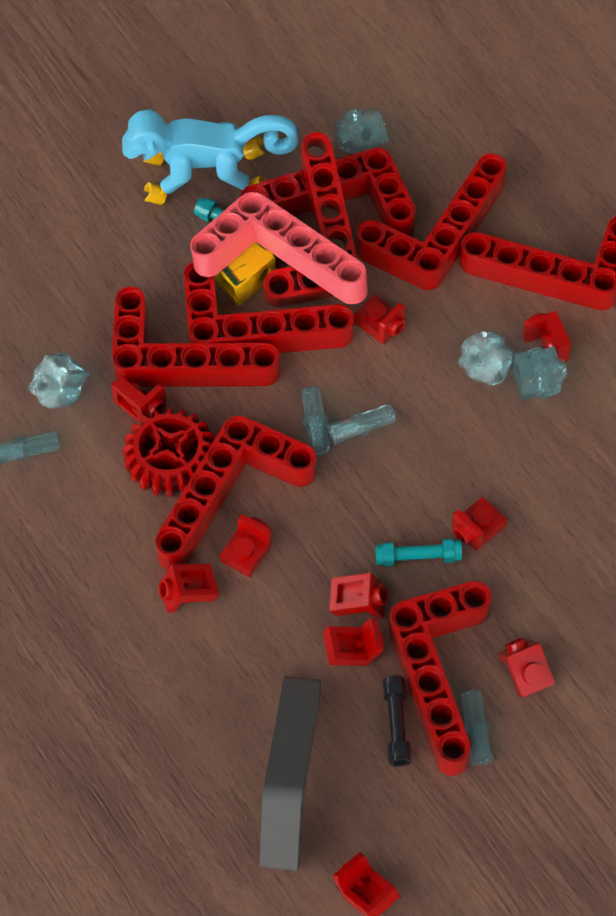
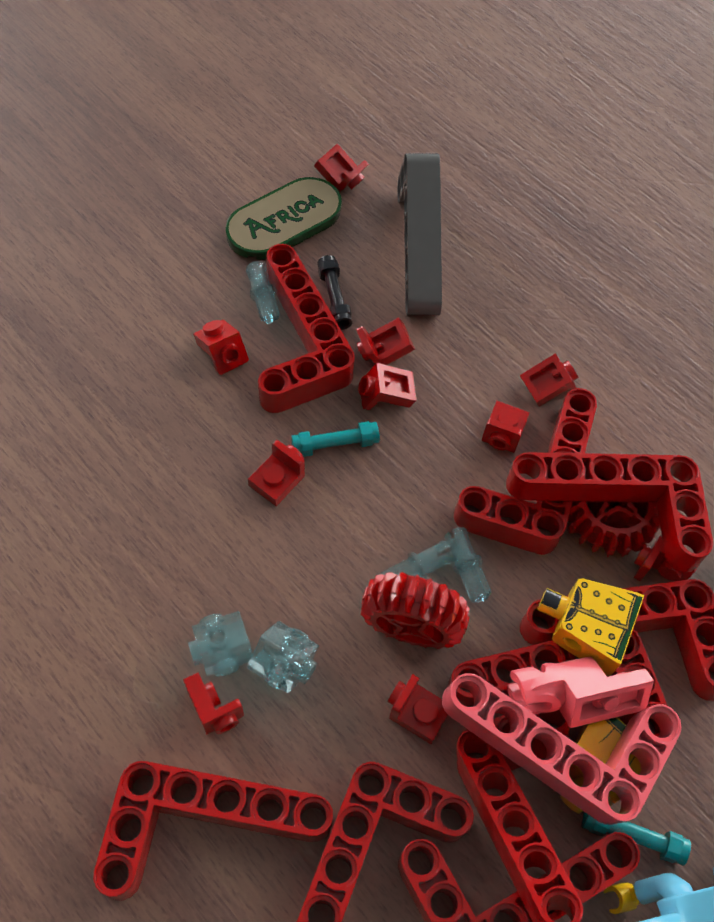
camera: 165 degrees right, 0 degrees up
none -> dark tan tile [226,177,342,260]
none -> red gear [360,572,470,649]
none -> red beam [506,452,713,573]
none -> coral plate [508,657,654,728]
none -> yellow torso [537,578,644,677]

